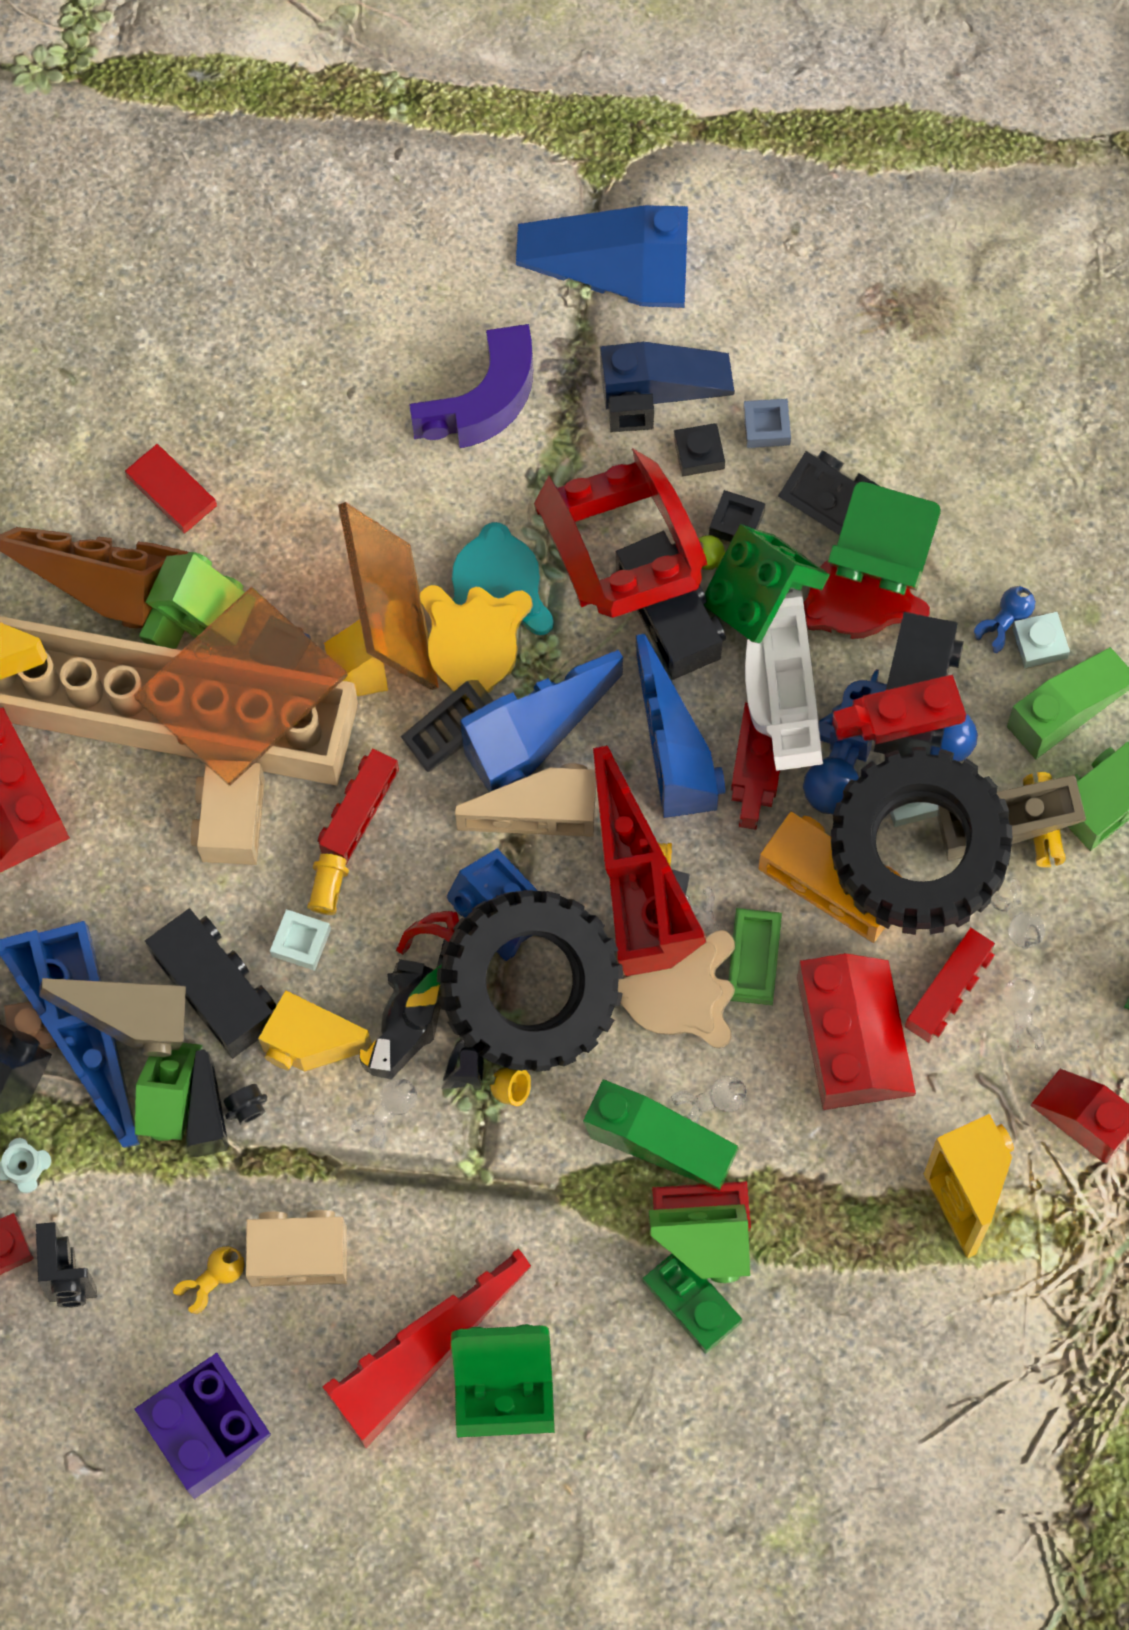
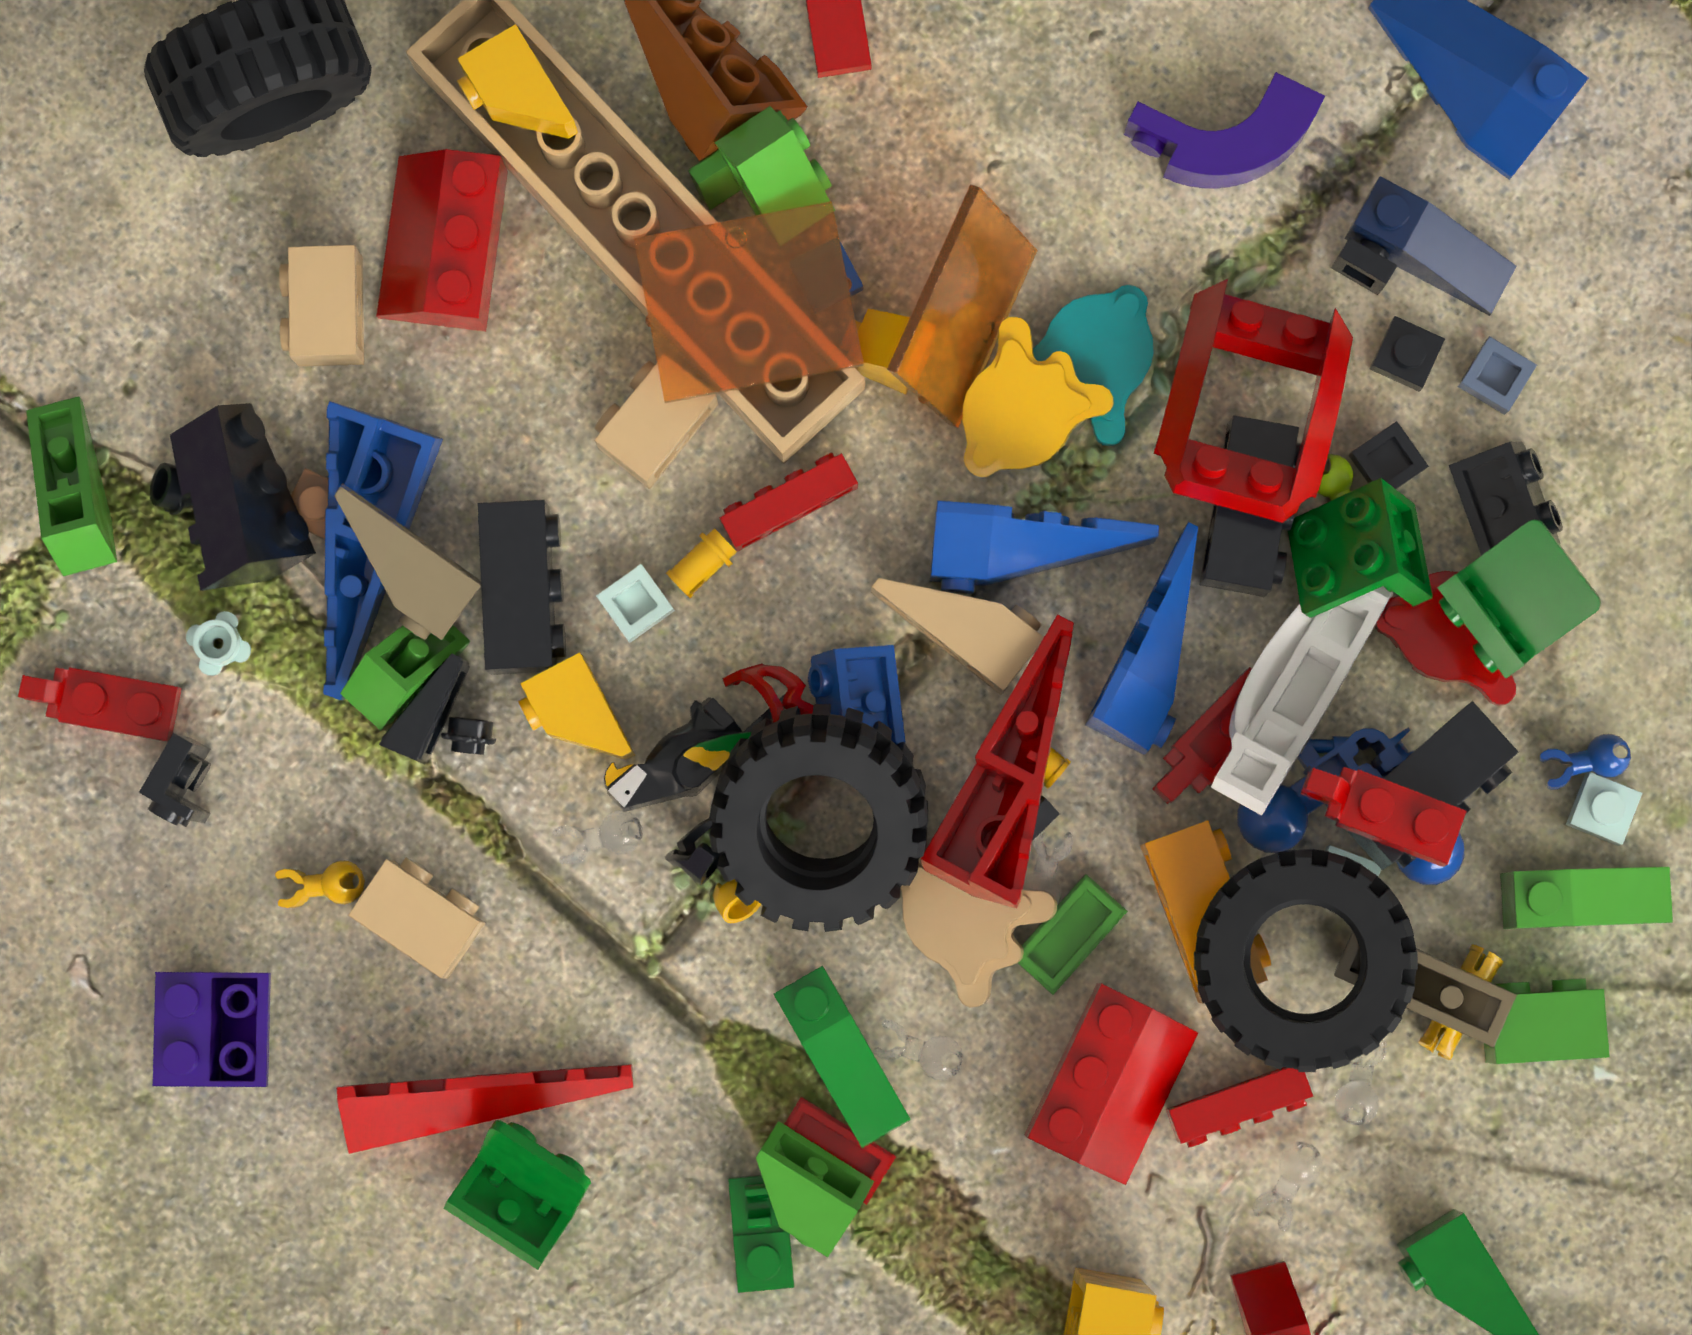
camera: 35 degrees right, 15 degrees up
black slope [400,680,494,772] -> none

